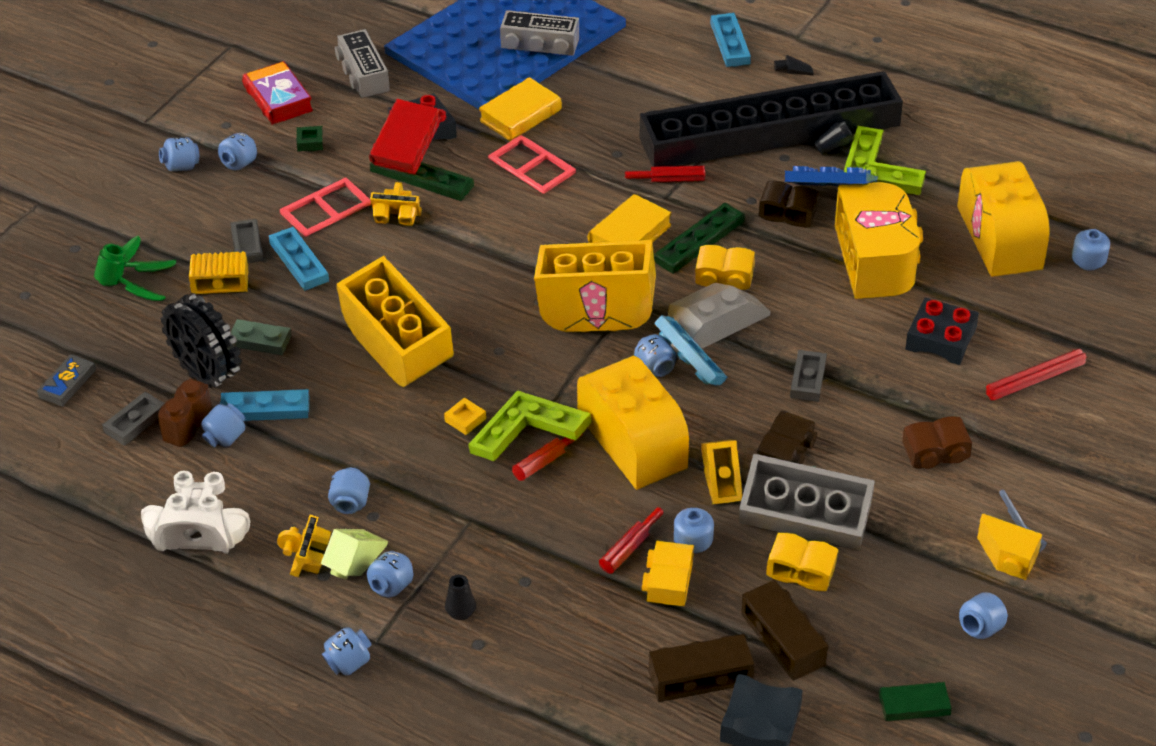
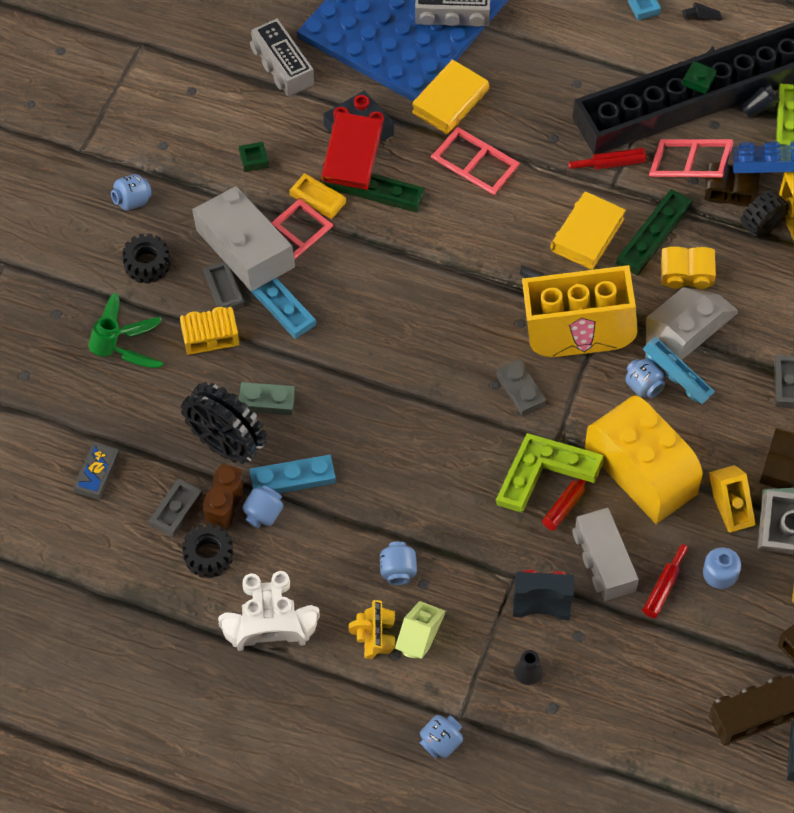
camera: 10 degrees left, 15 degrees up
medium blue head [218,132,257,171] -> none
piece [242,61,313,125] -> none
yellow brick [336,256,454,387] -> none
medium blue head [367,551,414,598] -> none
yellow hips [370,182,422,226] -> none
yellow plate [444,397,486,435] -> none
yellow brick [642,541,694,607] -> none
none -> black tyre [122,233,170,284]
none -> black tyre [182,523,234,578]
none -> light grey brick [192,186,295,291]
none -> yellow tile [290,173,346,219]
none -> dark grey plate [496,359,546,416]
none -> black brick [513,570,574,620]
none -> light grey brick [572,508,639,601]
none -> coral window [649,139,734,177]
none -> dark green plate [682,61,717,94]
none -> black tyre [741,190,790,238]

